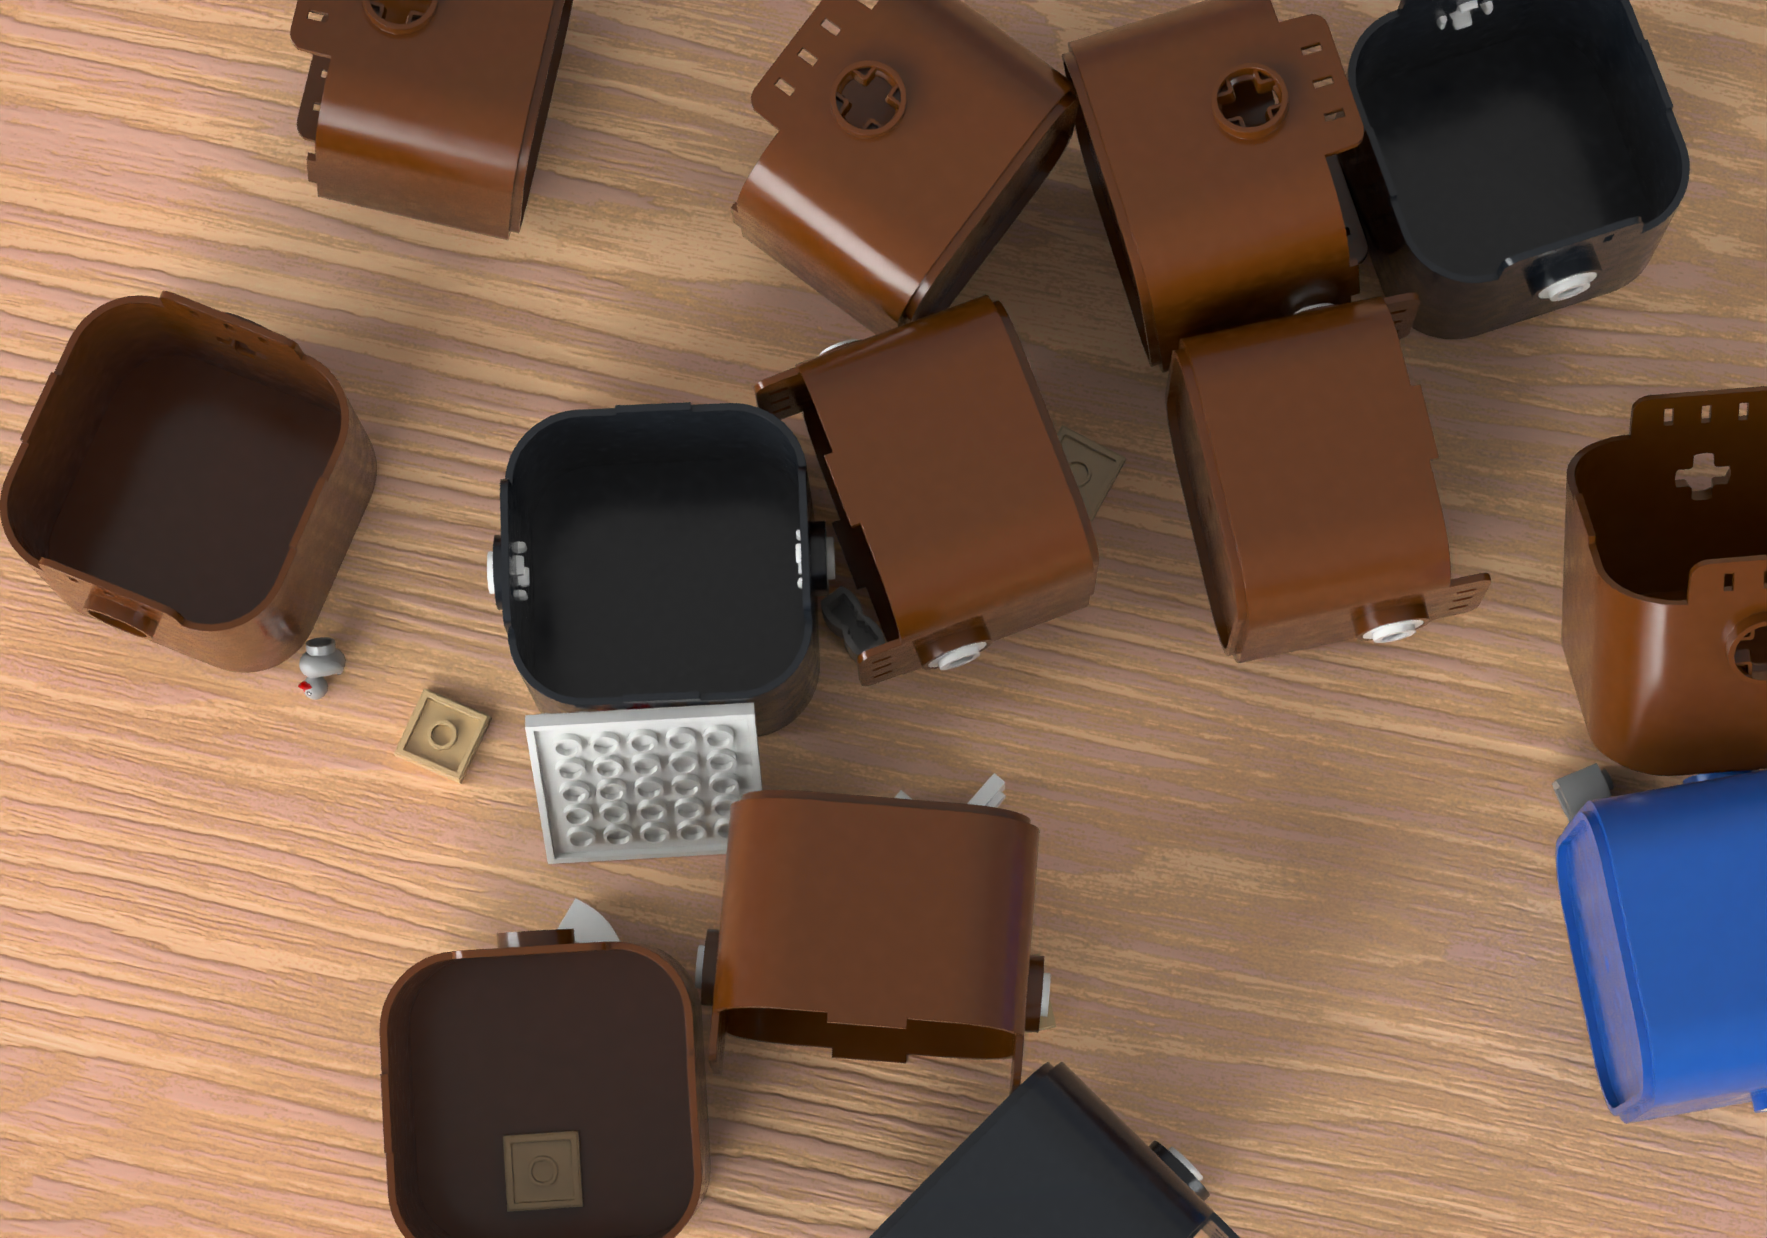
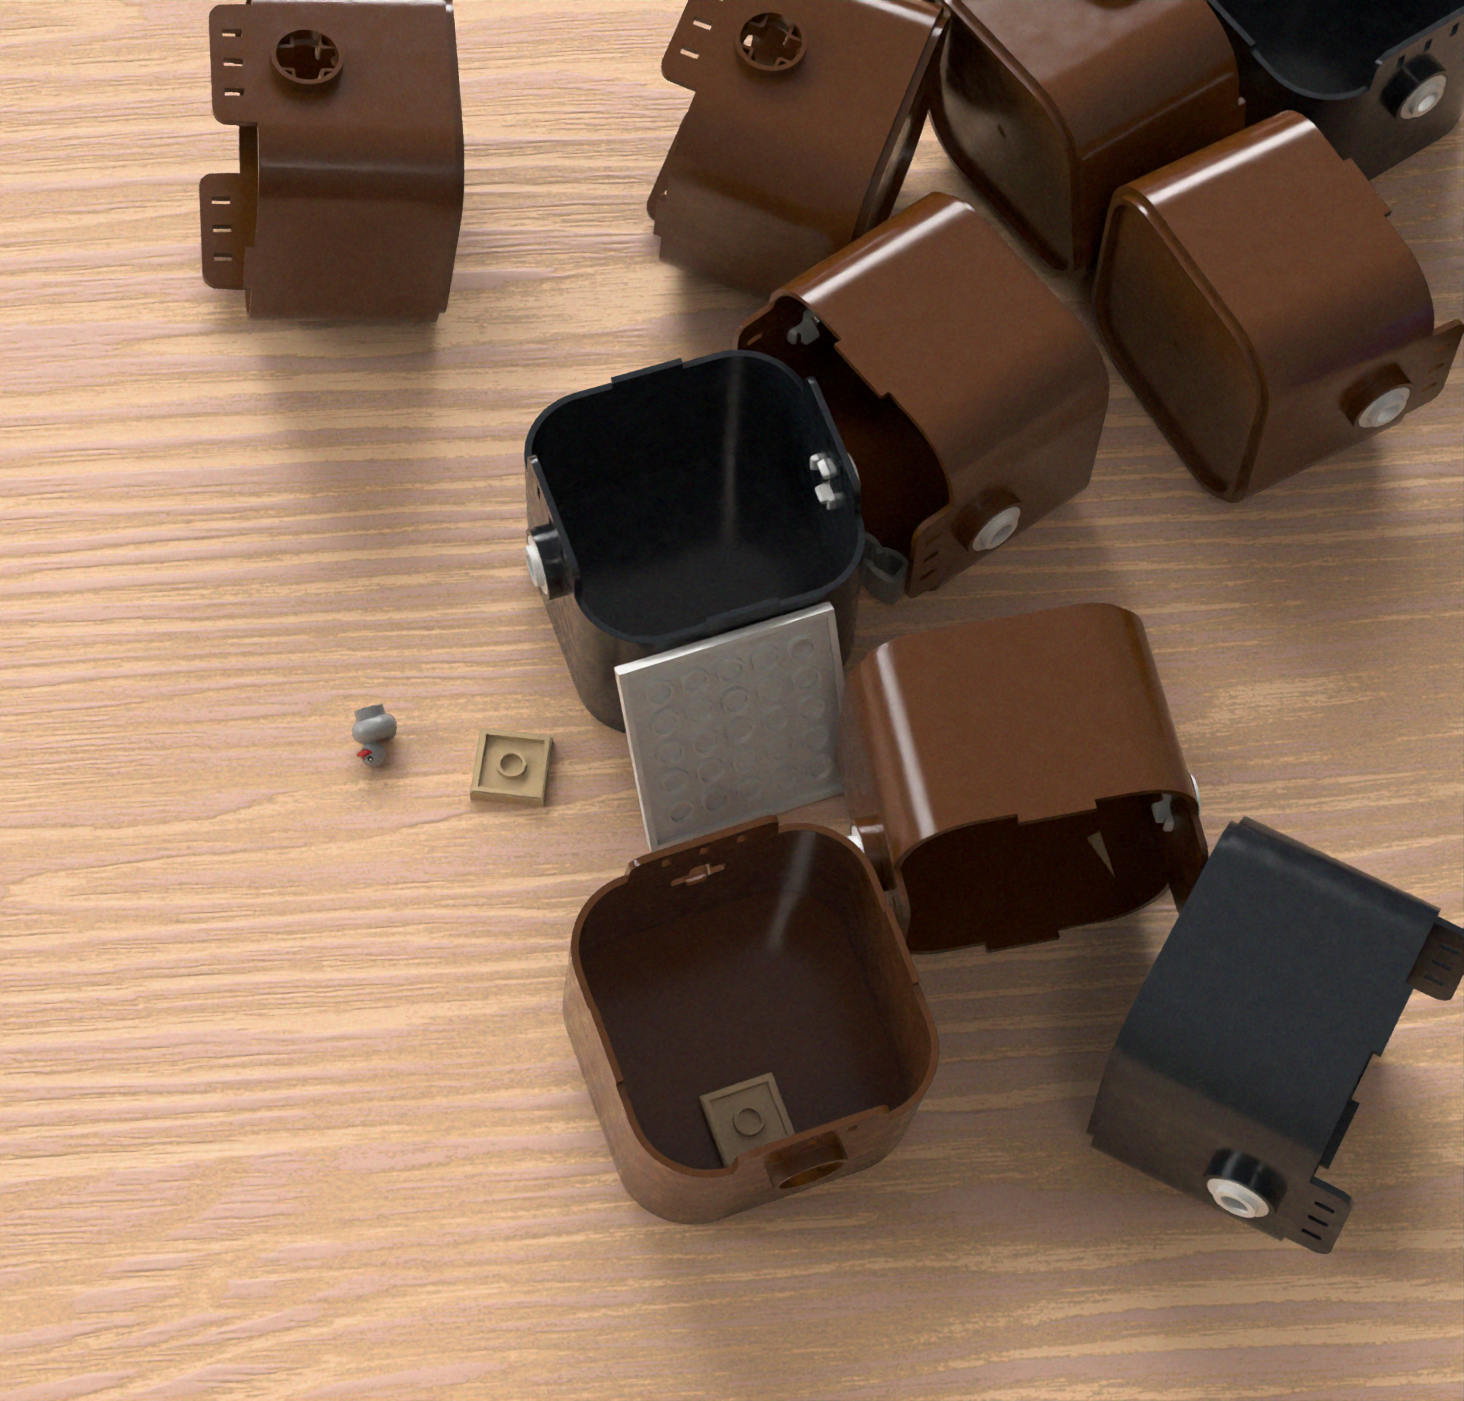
camera: 25 degrees left, 15 degrees down
reddish brown container [0,291,377,673] -> none

